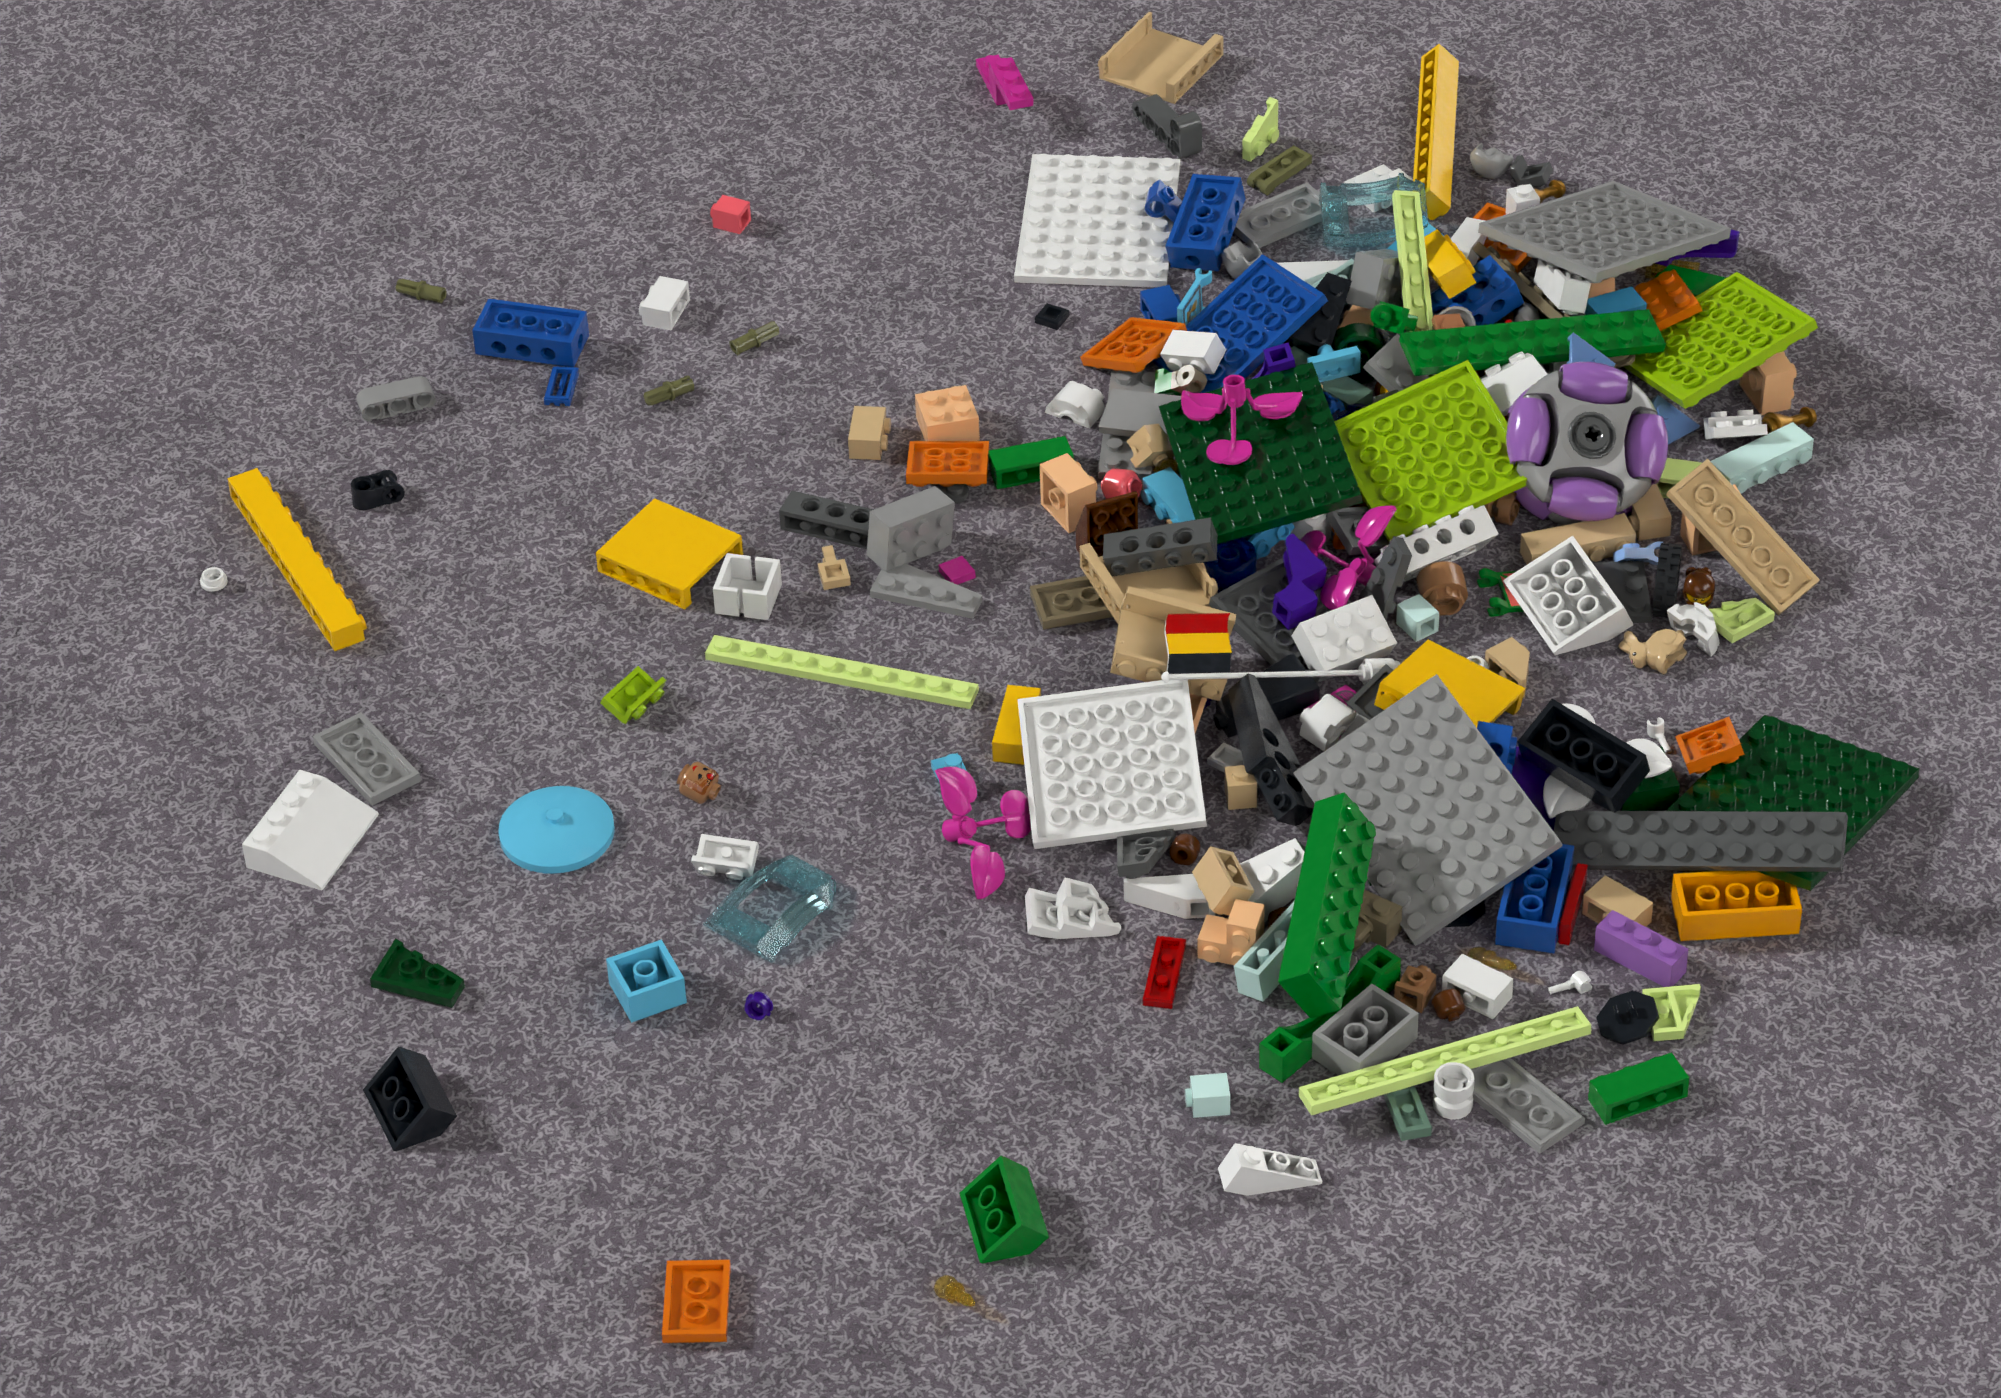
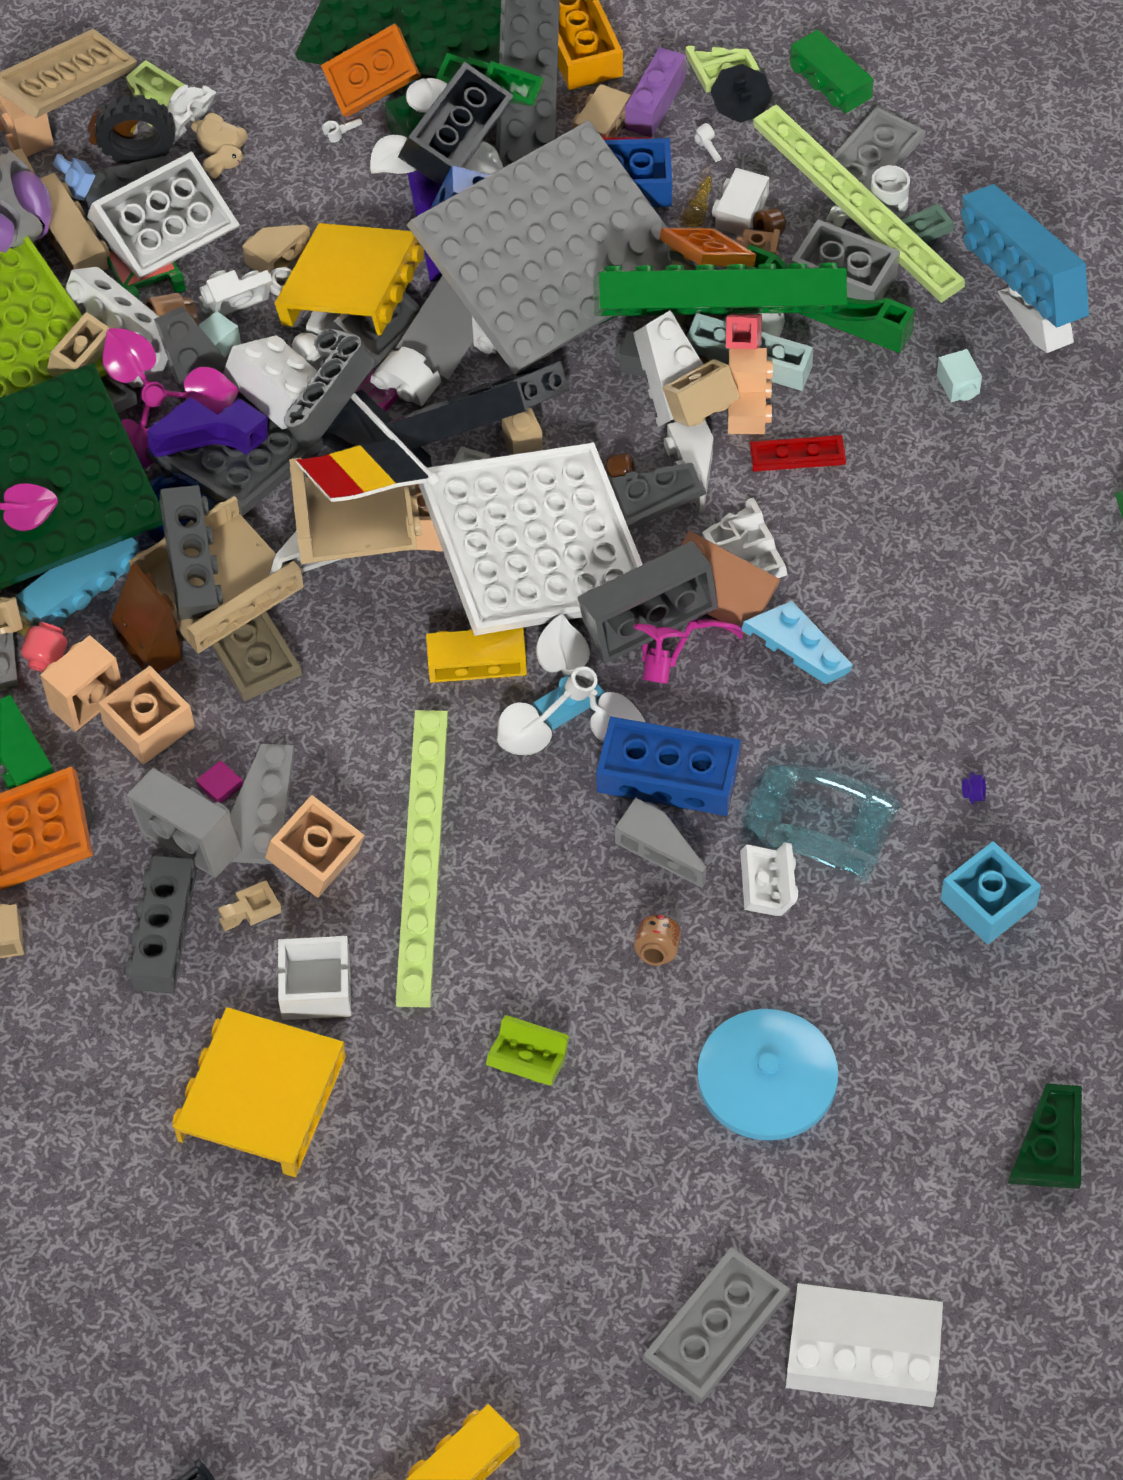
camera: 105 degrees left, 15 degrees up
none -> tan brick [46,312,110,377]
none -> light nougat brick [98,666,195,765]
none -> white plate [198,270,272,316]
none -> light nougat brick [265,795,365,898]
none -> dark grey beam [284,329,374,447]
none -> green slope [436,53,545,107]
none -> white plant [497,614,645,755]
none -> dark grey slope [577,541,718,664]
none -> blue brick [596,716,741,816]
none -> light grey slope [615,798,706,888]
none -> orange plate [660,228,756,268]
none -> nougat slope [681,531,781,636]
none -> coral brick [726,313,762,349]
none -> medium azure wing [742,601,853,684]
none -> dark azure brick [961,184,1089,328]

